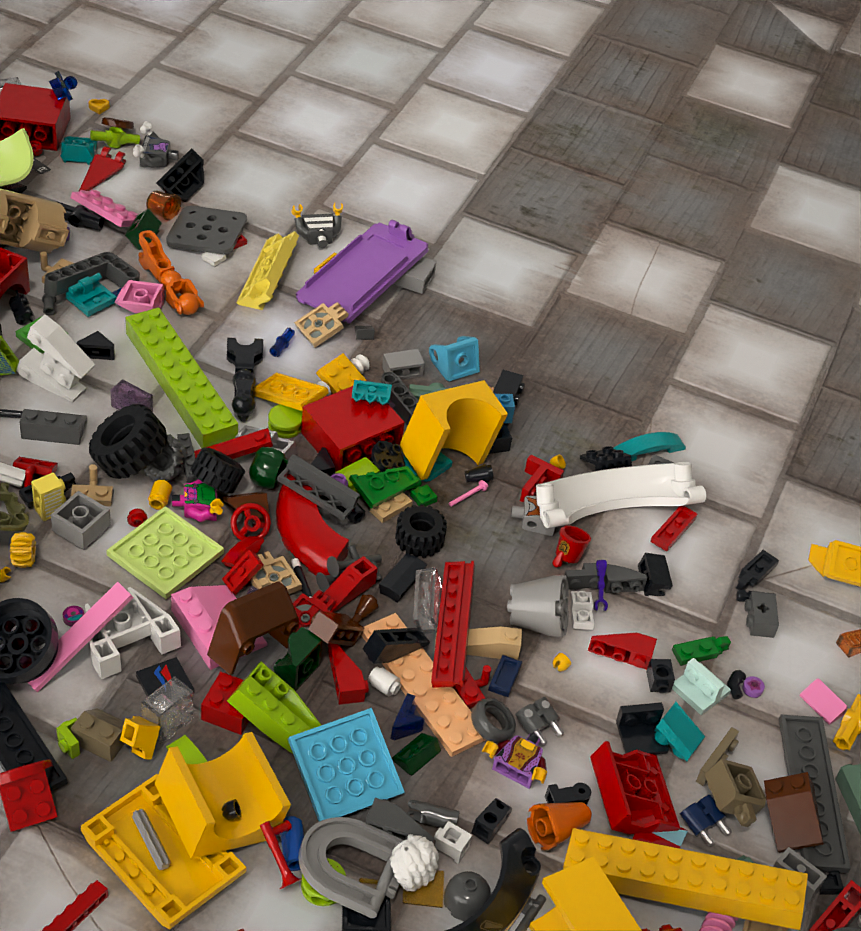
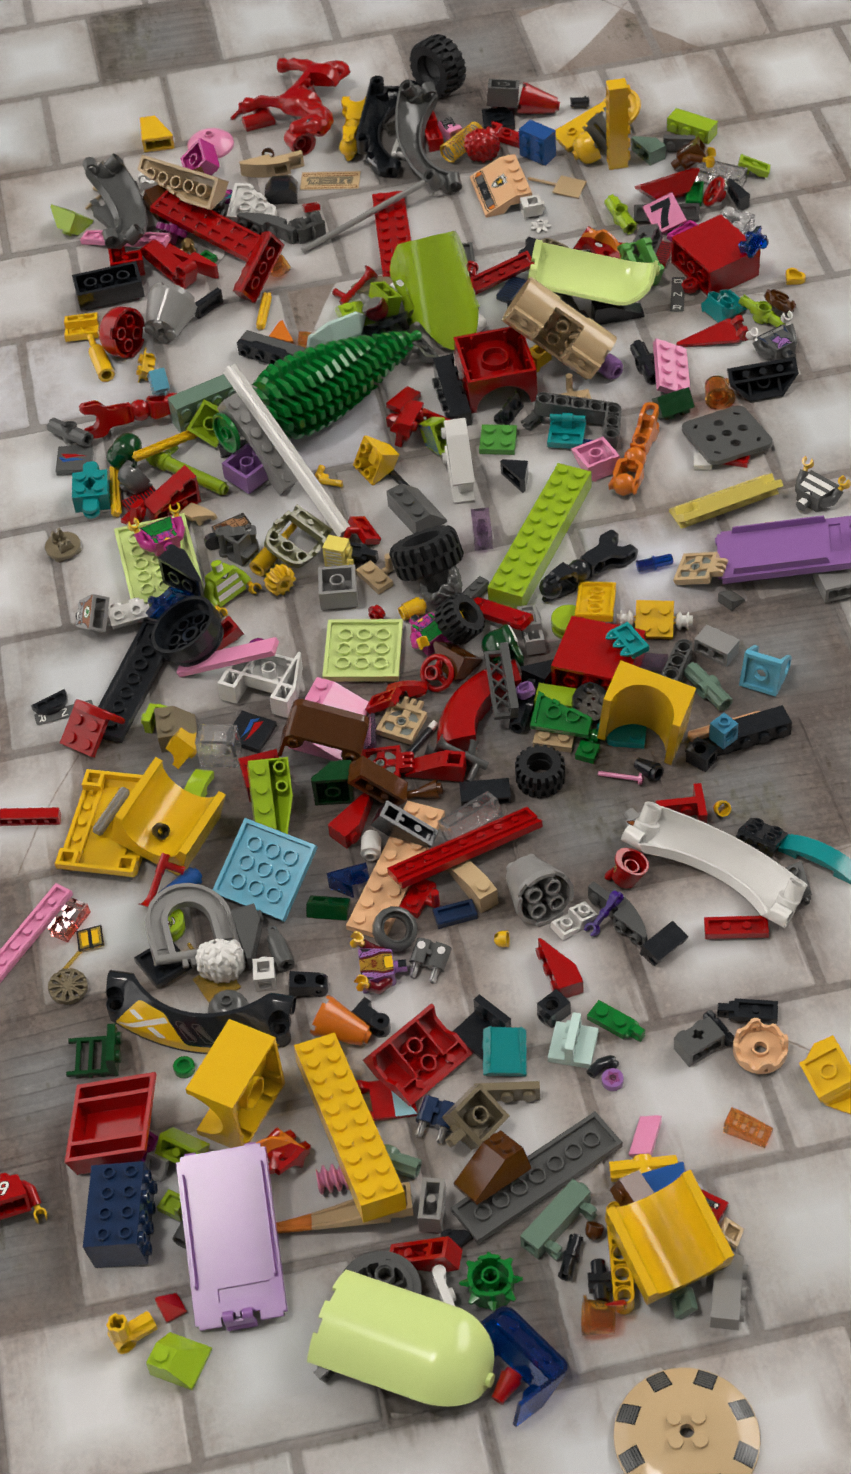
camera: 65 degrees right, 5 degrees up
none -> light nougat plate [733,1018,788,1074]

